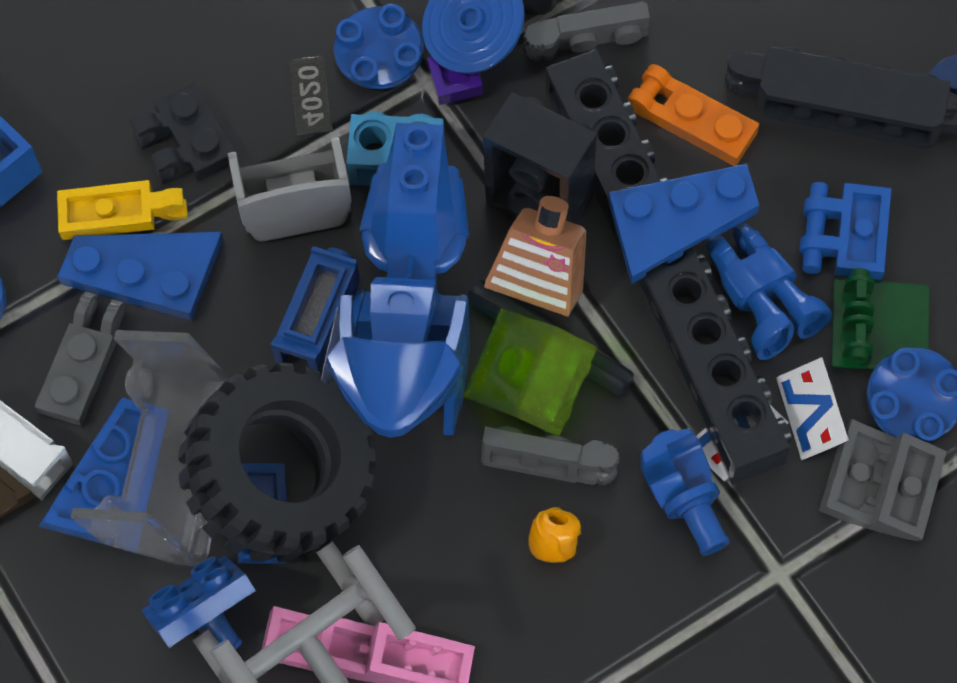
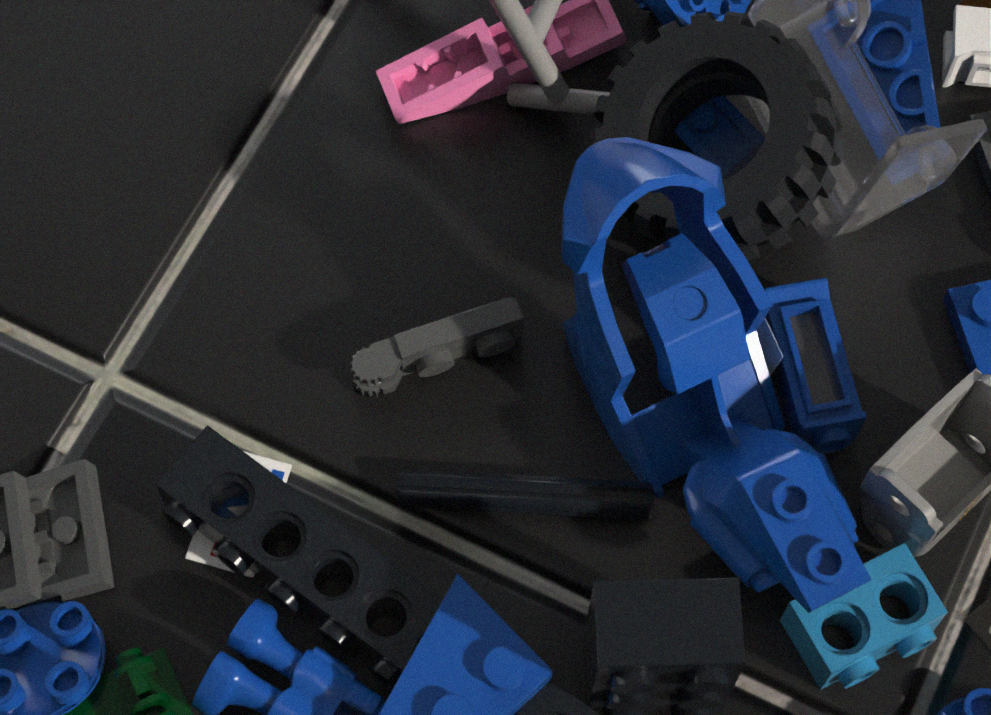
camera: 145 degrees right, 0 degrees up
clear neon green slope [463,309,597,436] -> none
nougat torso [484,196,586,317] -> none
light orange piece [528,507,581,563] -> none
blue piece [640,429,730,556] -> none
white sticker [776,357,849,460] -> none

